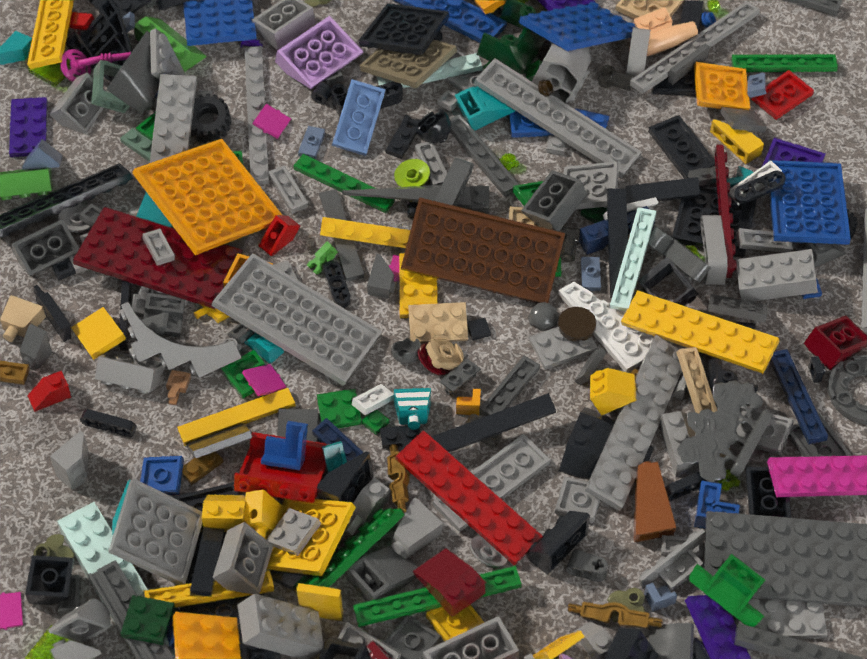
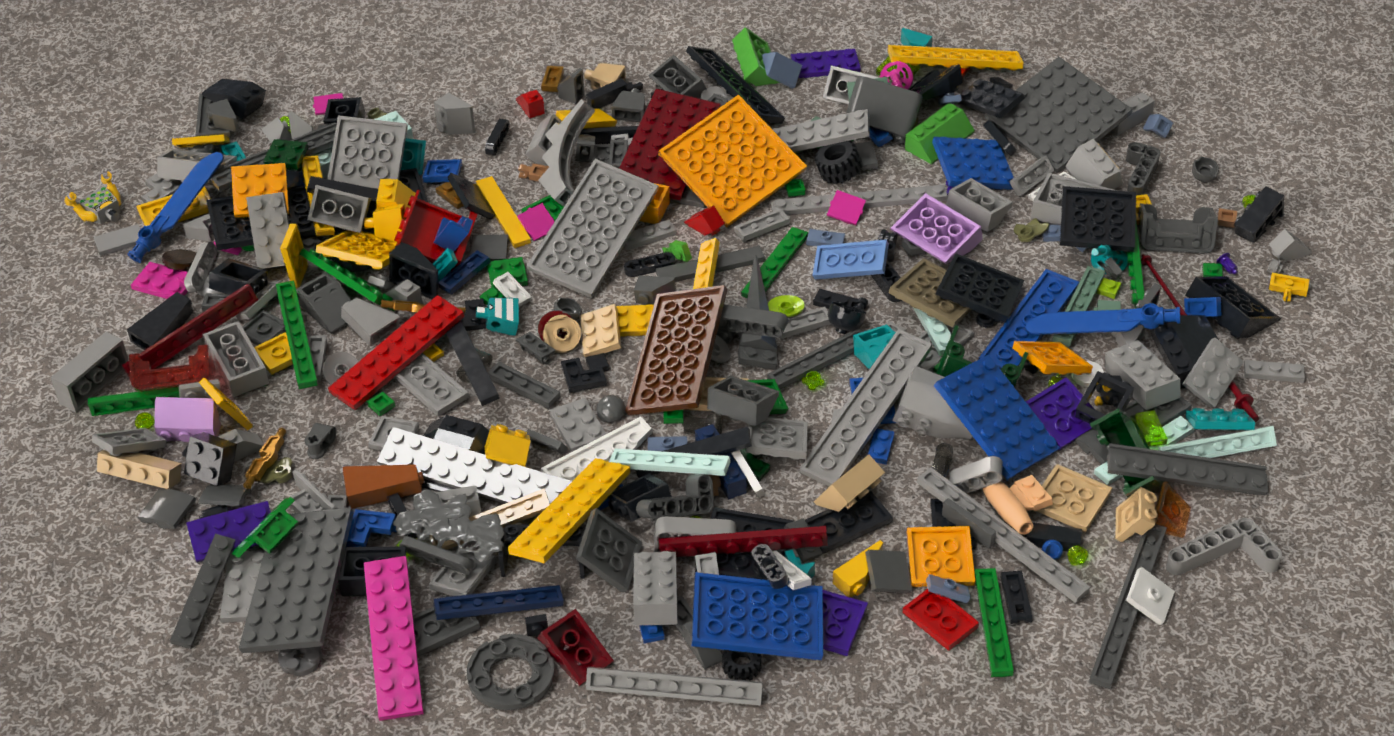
camera: 90 degrees right, 10 degrees down
light grey plate [143,229,175,266] -> none
light grey plate [150,28,186,80] -> none
light grey plate [266,508,322,556] -> none
dark red slope [413,548,485,617] -> none
light orange panel [456,389,481,415] -> none
black slope [529,511,590,575] -> none
dark brown plate [538,79,554,97] -> none
dark brown tile [558,307,596,341] -> none
black tile [625,177,700,204] -> none
sand blue panel [644,583,677,612] -> none
none -> green plate [367,392,396,416]
none -> black plate [561,358,607,393]
none -> dark grey torso [612,88,645,122]
none -> tan slope [814,455,885,512]
none -> black plate [1000,570,1032,624]

